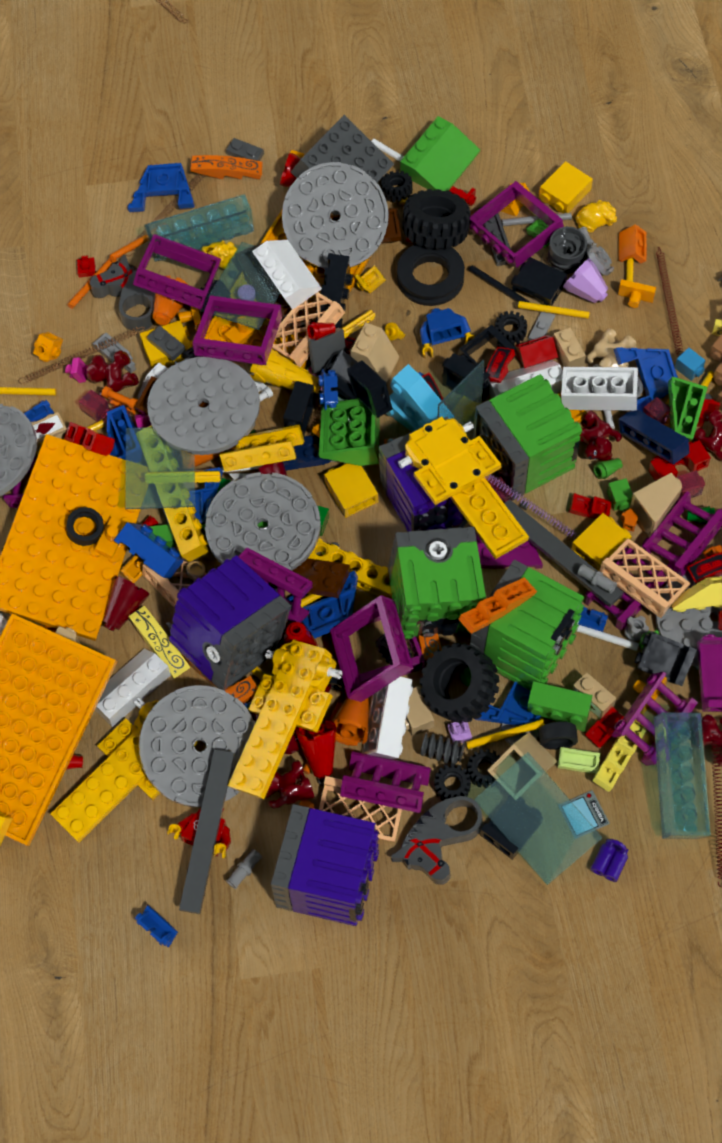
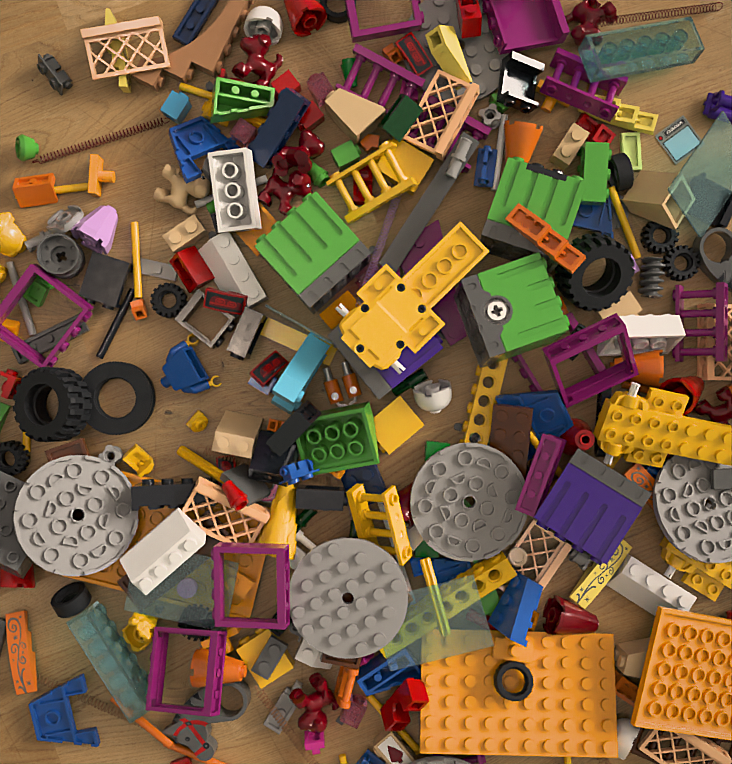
camera: 100 degrees left, 25 degrees up
none -> bright green cone [15,134,39,161]
none -> black tyre [50,582,92,618]
none -> light grey brick [98,445,123,466]
none -> orange piece [130,299,148,321]
none -> dark red animal [272,129,325,177]
none -> dark green axle [296,509,318,533]
none -> yellow fence [326,141,418,223]
none -> dark green brick [377,94,423,142]
none -> dark green axle [392,368,429,396]
none -> white cylinder [413,379,452,414]
none -> orange cone [504,120,543,165]

